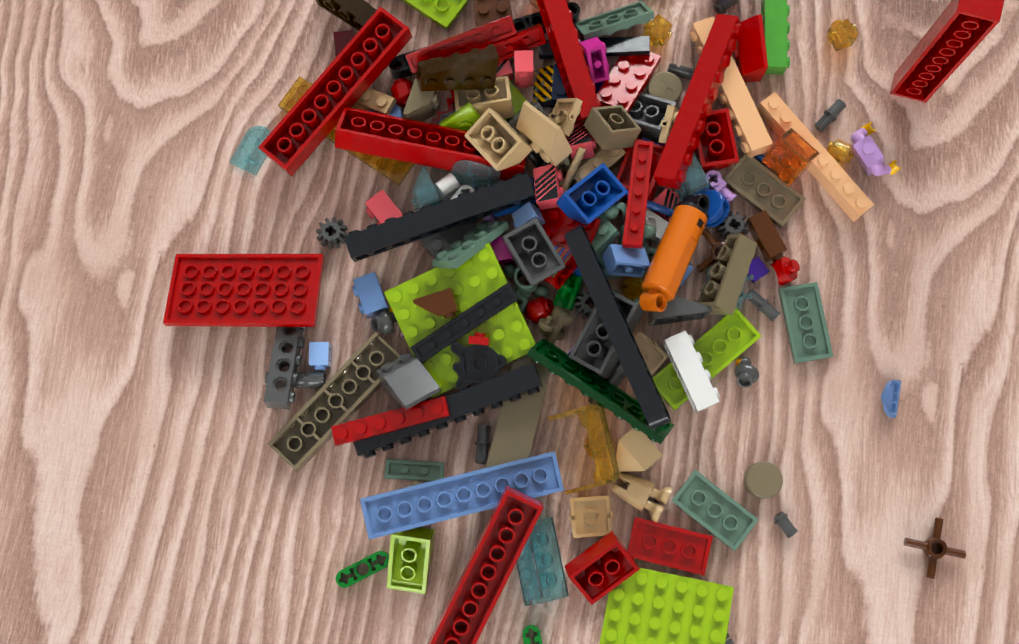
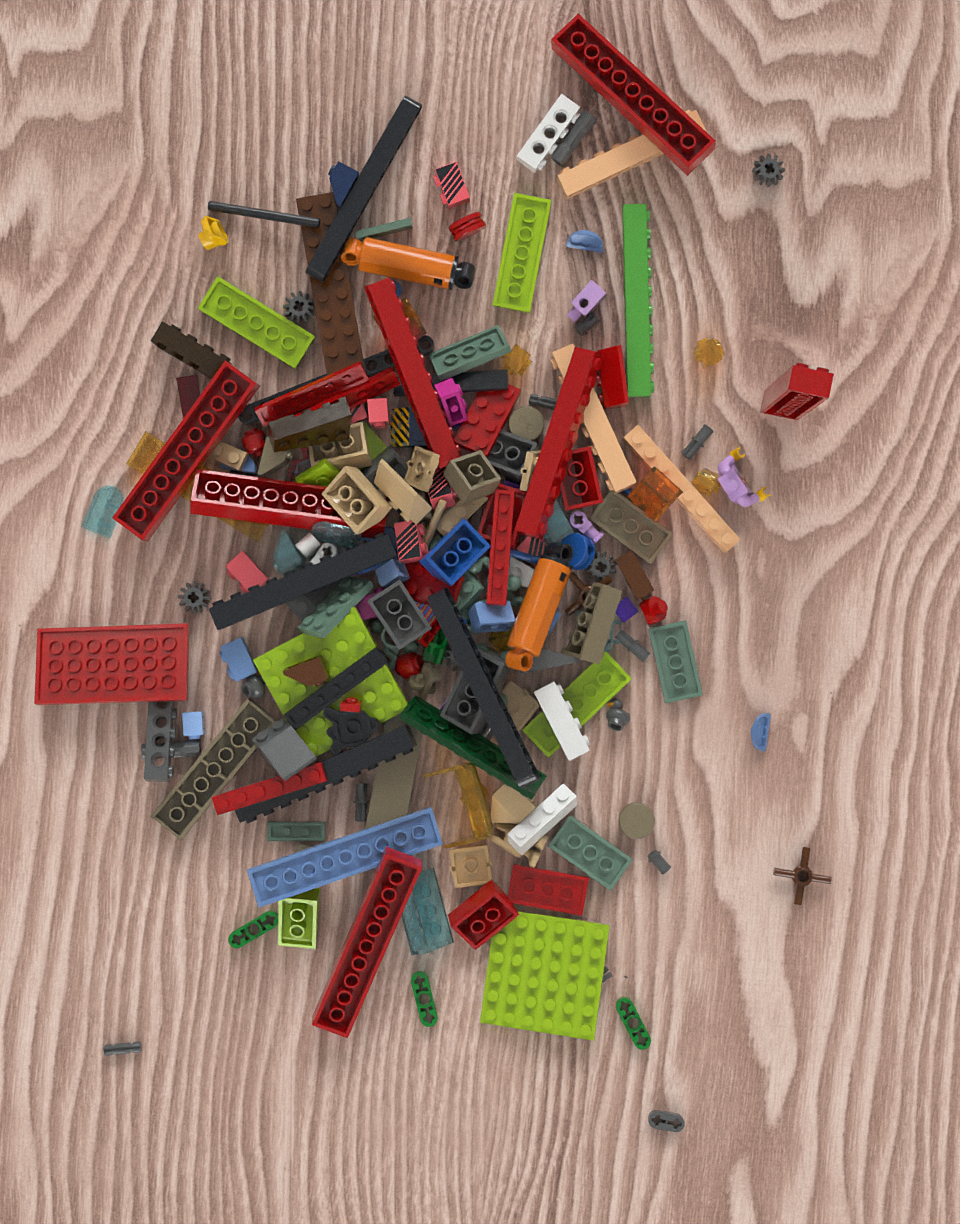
camera: 10 degrees left, 10 degrees up
none -> white brick [507,784,577,856]

